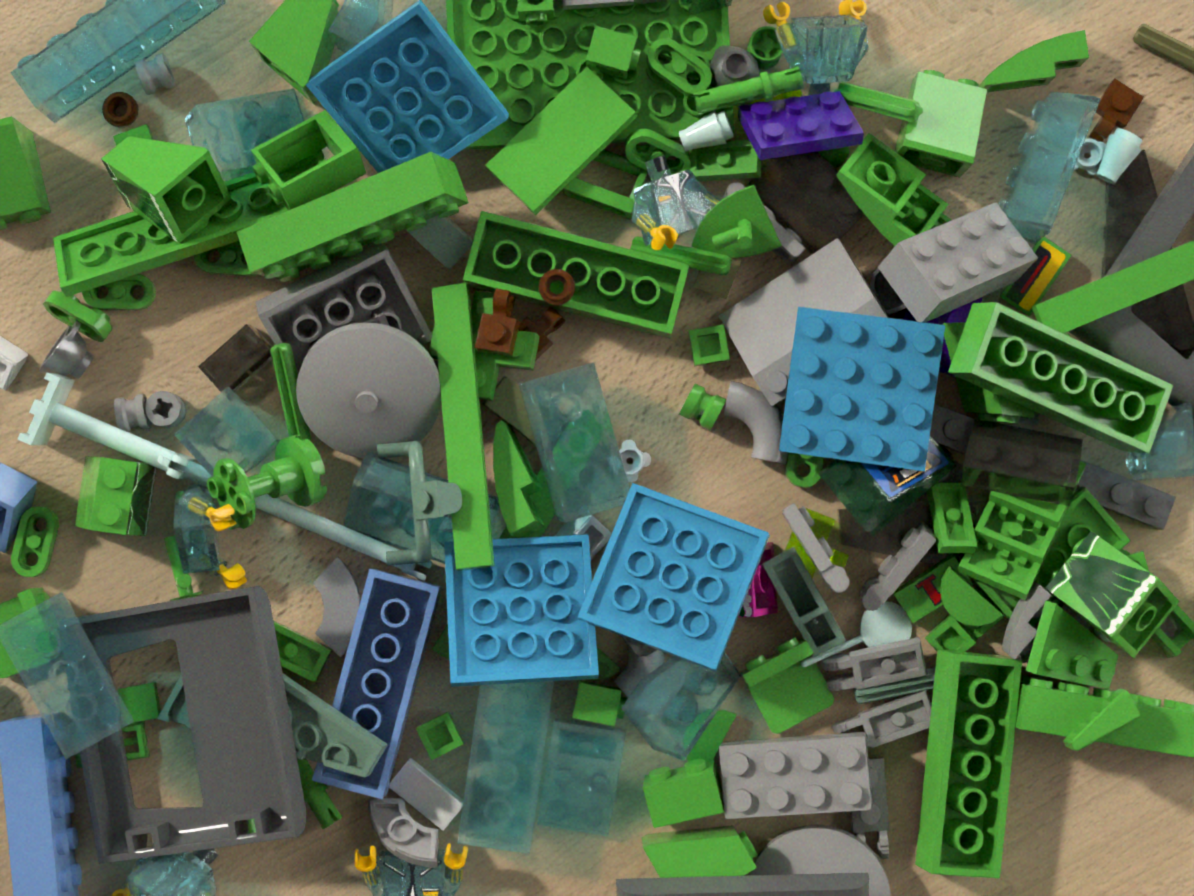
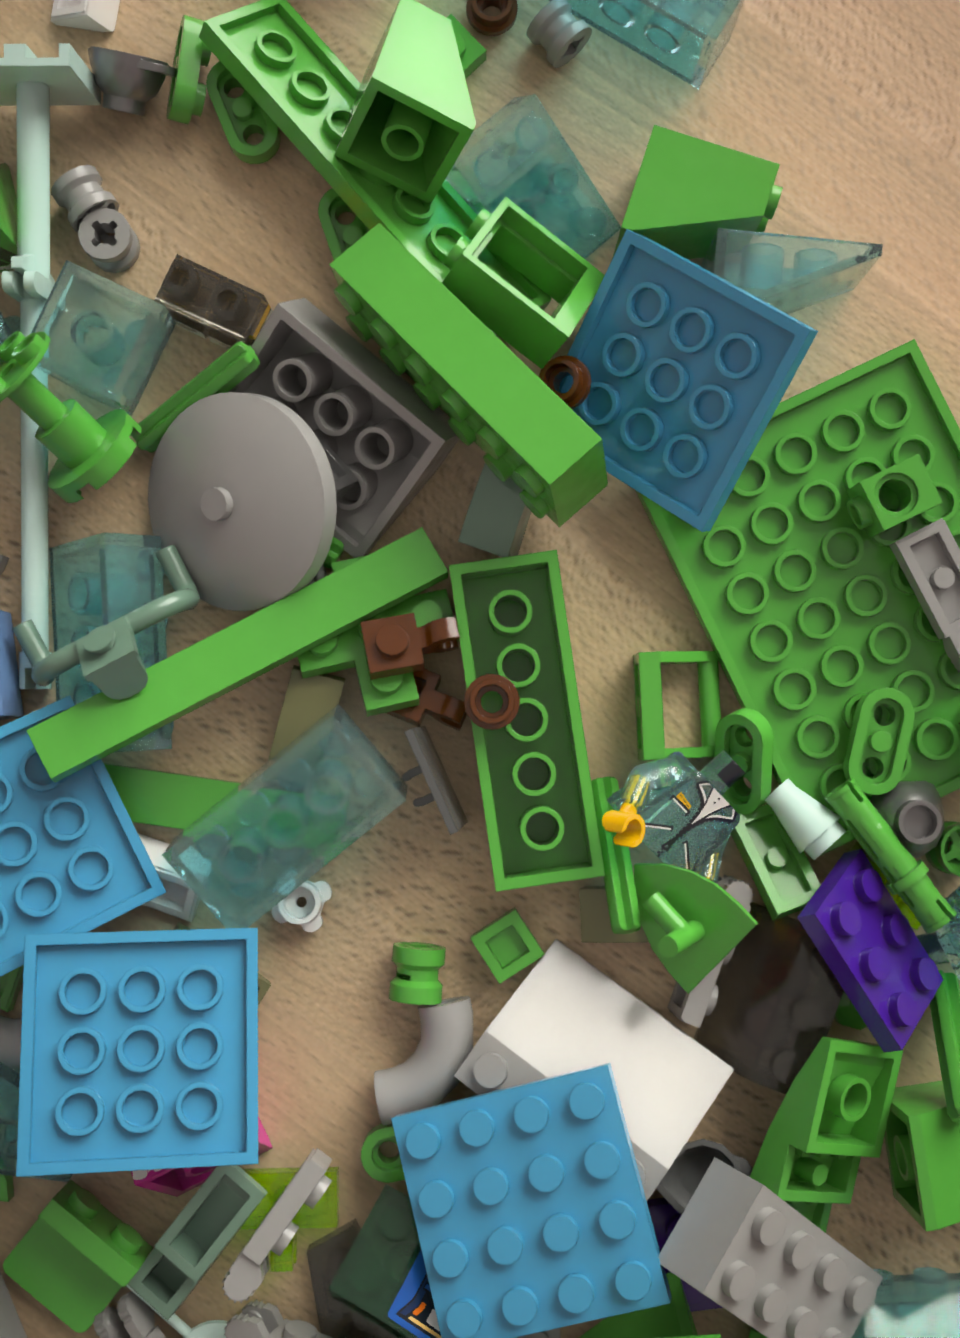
camera: 65 degrees right, 0 degrees up
bright green tile [485,67,637,215] -> none
bright green slope [493,420,544,538] -> none
bright green brick [586,26,641,80] -> none
none -> dark grey piece [402,726,468,835]
none -> reddish brown plate [539,355,591,409]

